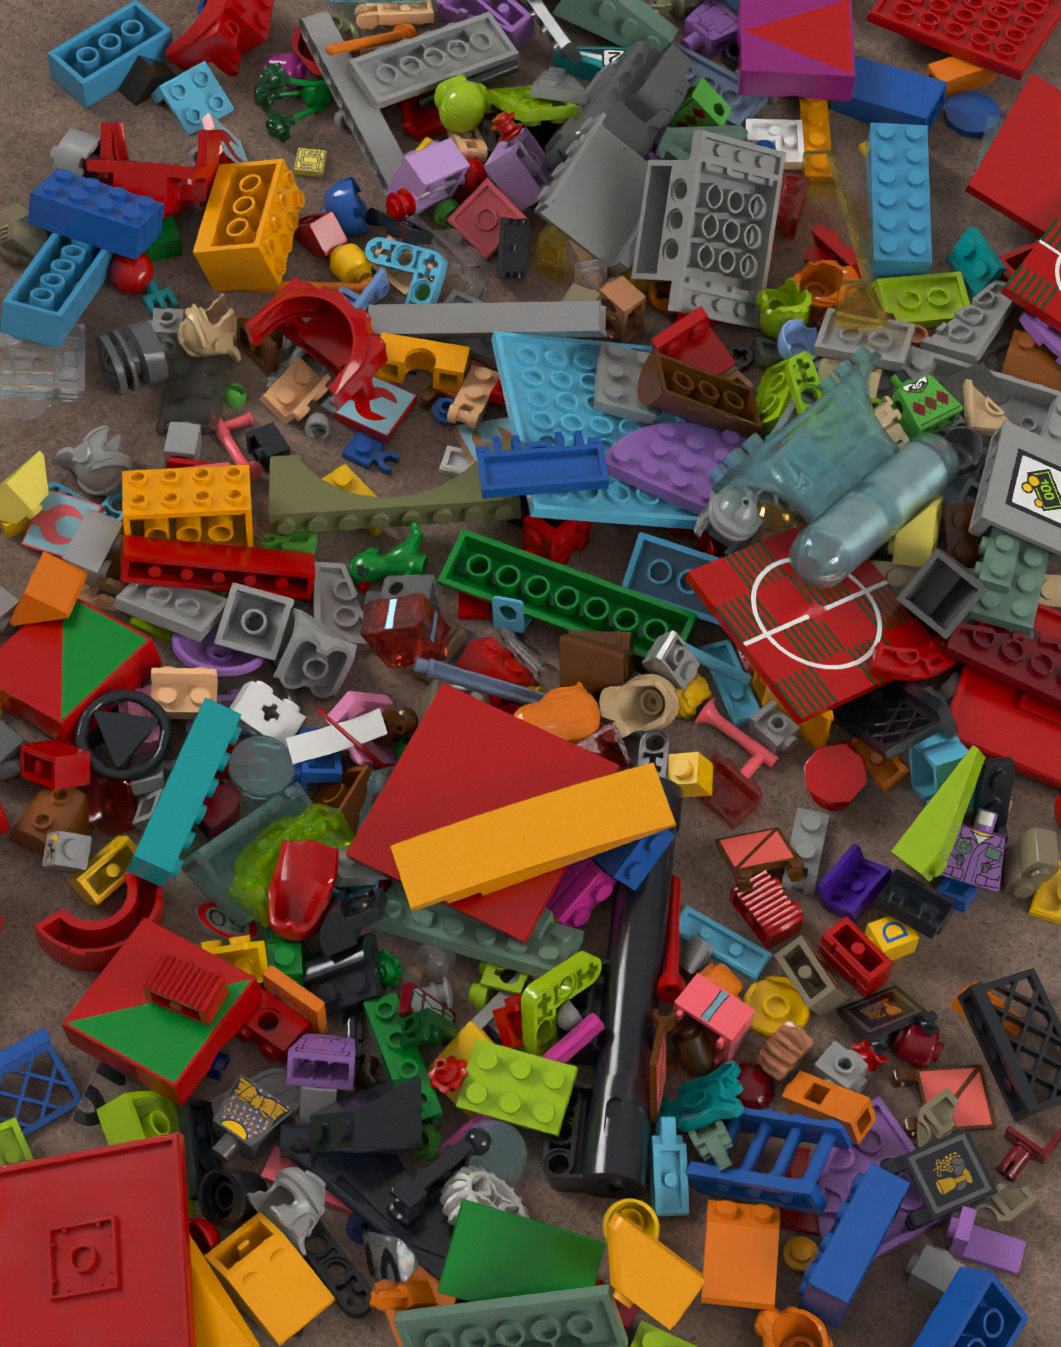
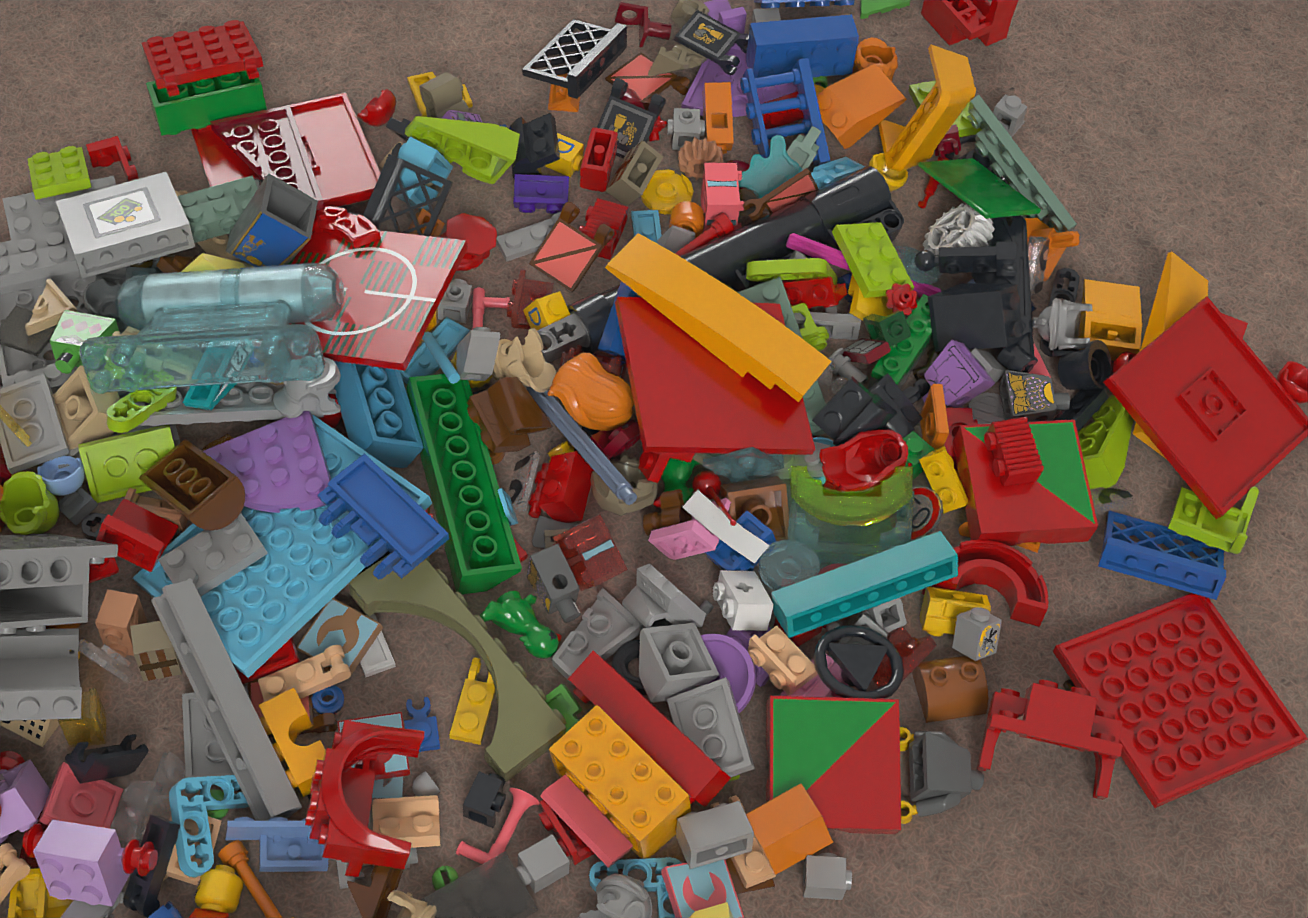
camera: 130 degrees left, 0 degrees up
red brick [20,739,92,790] -> none

